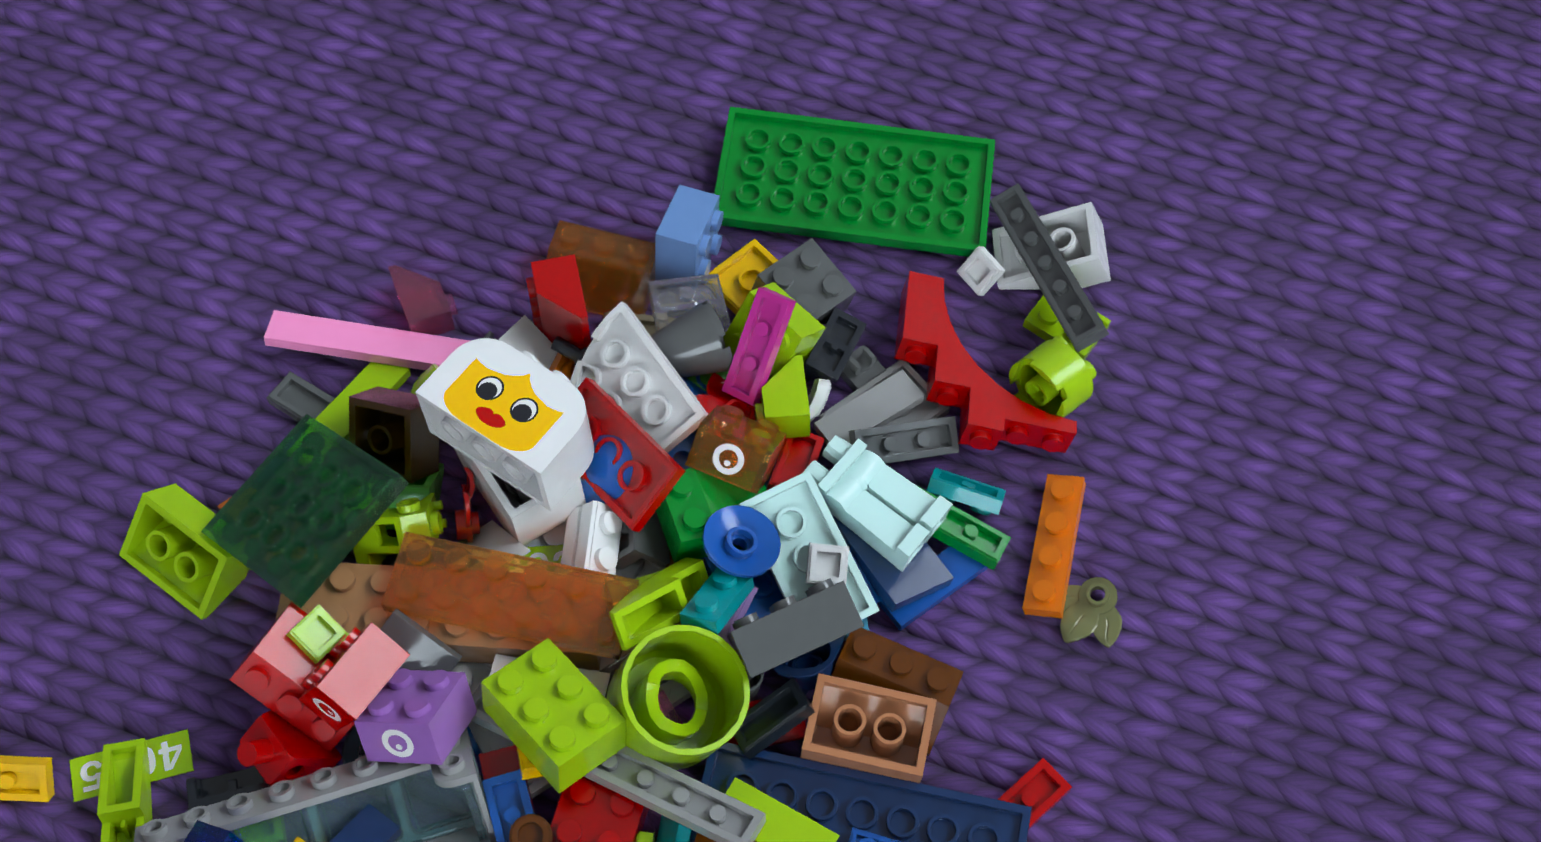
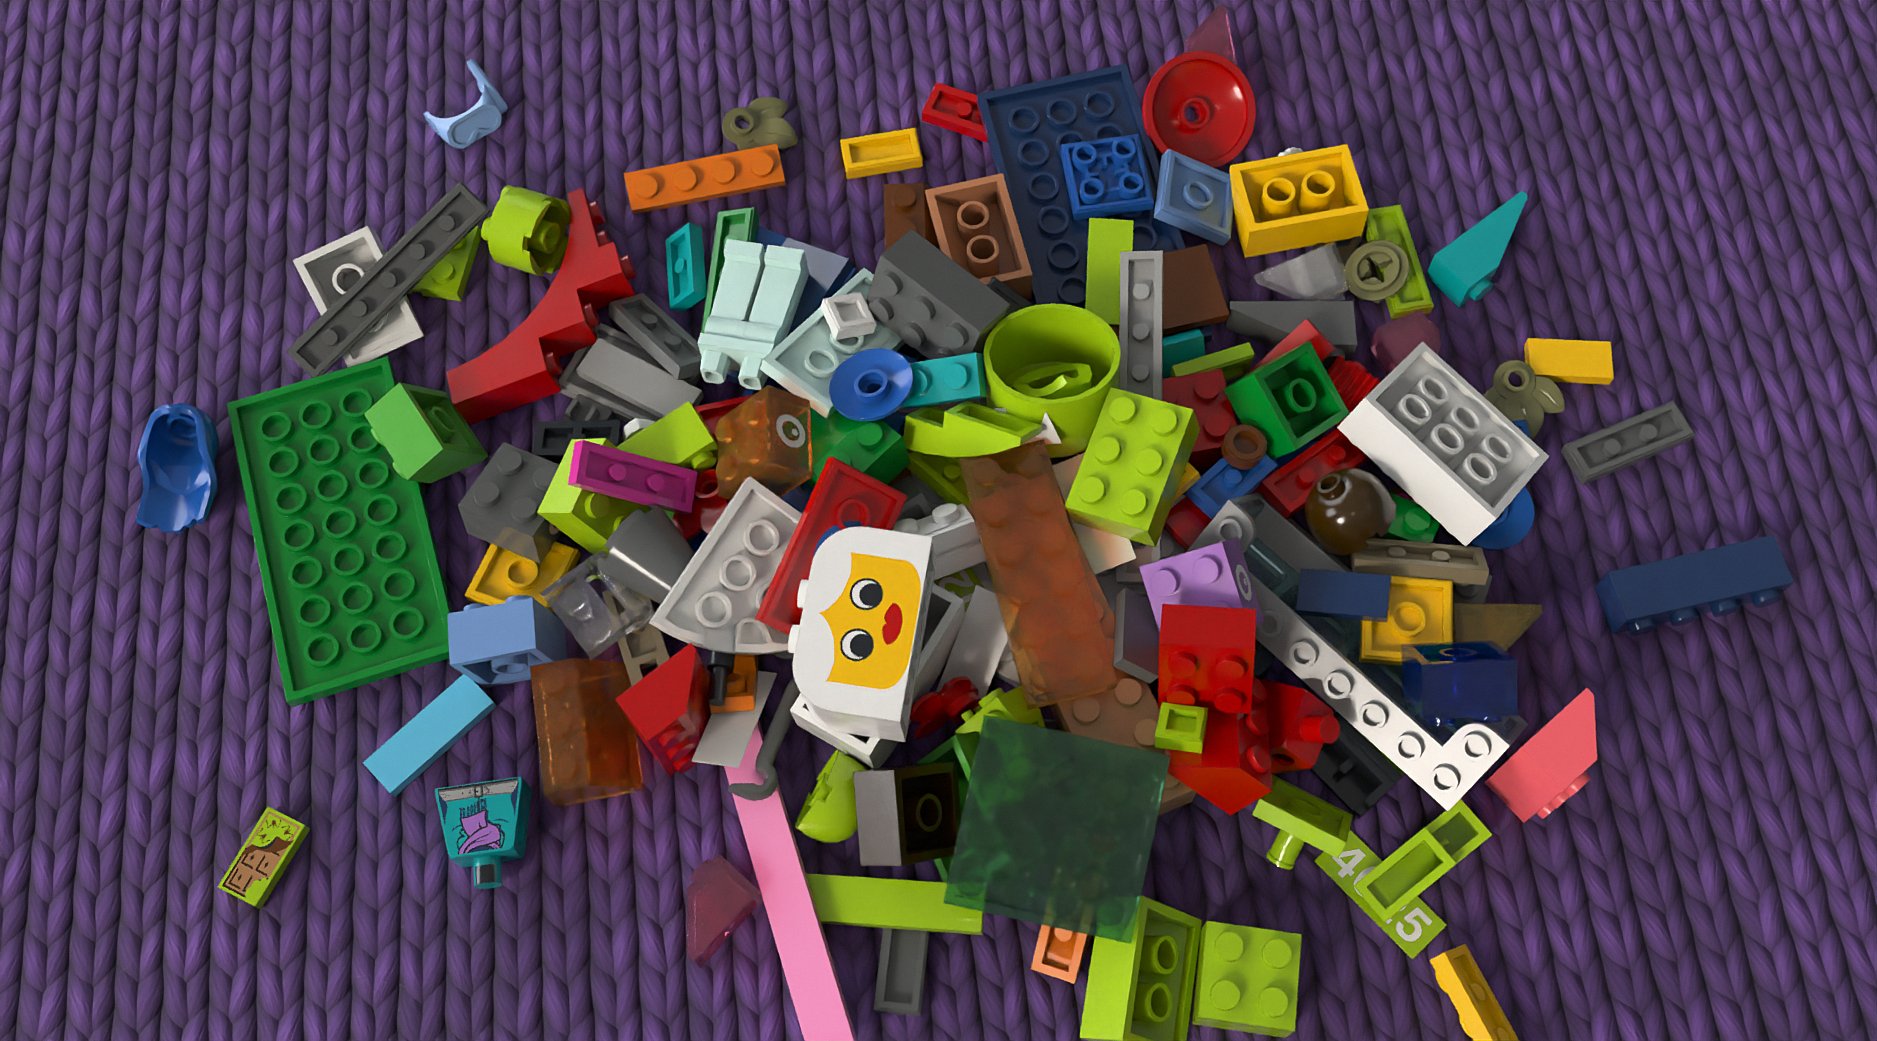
camera: 110 degrees left, 5 degrees up
white tile [956,246,1006,296] -> none
none -> blue hair [135,403,219,534]
none -> tile [217,807,310,909]
none -> medium azure tile [363,674,497,797]
none -> bright green slope [364,382,488,483]
none -> light blue helmet [423,59,508,149]
none -> torso [435,777,532,889]
none -> yellow tile [840,127,923,179]
none -> lime brick [1192,921,1302,1038]
none -> lime tile [1252,774,1353,870]

